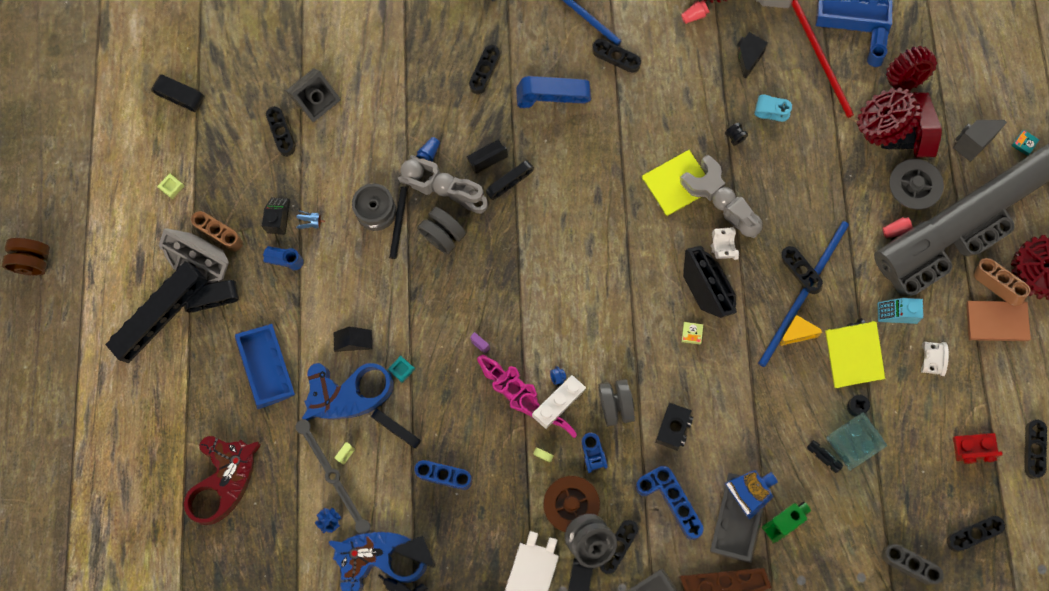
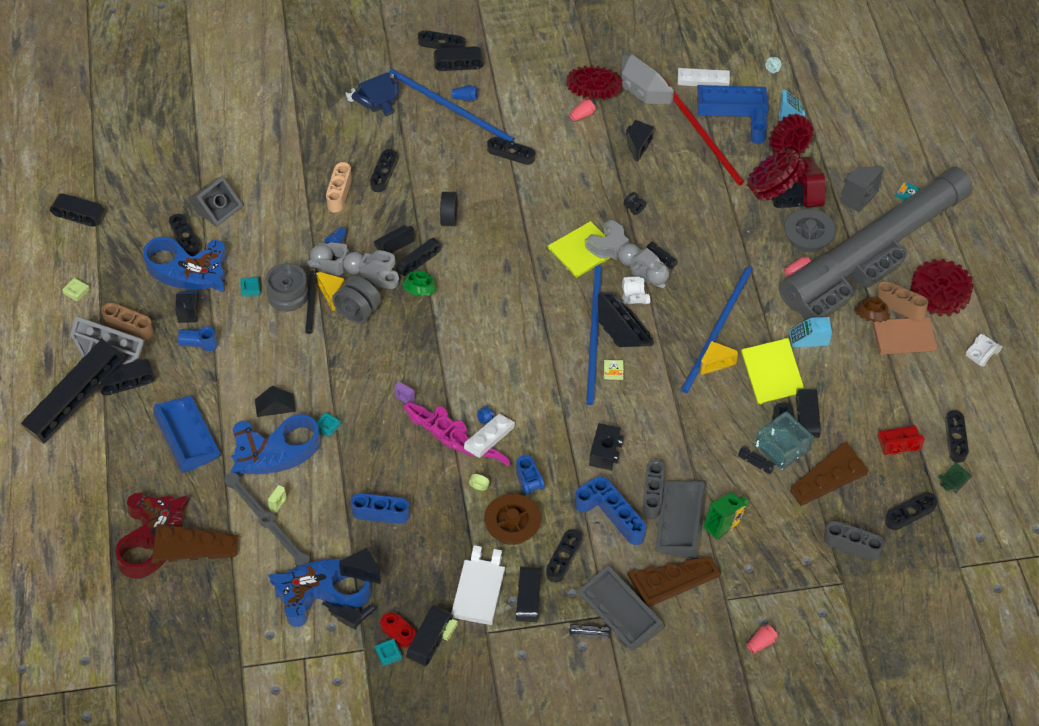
camera: 15 degrees left, 20 degrees down
flat silver piece [296,210,325,229] -> none
blue gear [315,508,342,533] -> none
black beam [370,408,422,449] -> none
blue beam [516,76,591,108] -> none
dark grey wheel [564,514,617,568] -> none
dark grey wheel [598,379,635,427] -> none
torso [725,470,778,519] -> none
medium azure piece [754,95,792,122] -> none
black beam [782,246,823,294] -> none
white piece [921,342,949,376] -> none
none -> blue animal [143,237,226,292]
none -> reddish brown wing [151,524,238,563]
none -> teal tile [240,277,260,297]
none -> yellow slope [316,272,345,311]
none -> light nougat beam [326,162,352,213]
none -> green piece [401,271,437,297]
none -> black tyre [440,192,457,226]
none -> blue piece [586,265,602,405]
none -> dark grey beam [642,460,665,519]
none -> black axle [646,242,678,269]
none -> medium azure slope [779,90,805,121]
none -> reddish brown wing [790,441,868,506]
none -> black beam [796,388,821,438]
none -> reddish brown piece [854,297,890,322]
none -> clear green bracket [938,463,972,494]

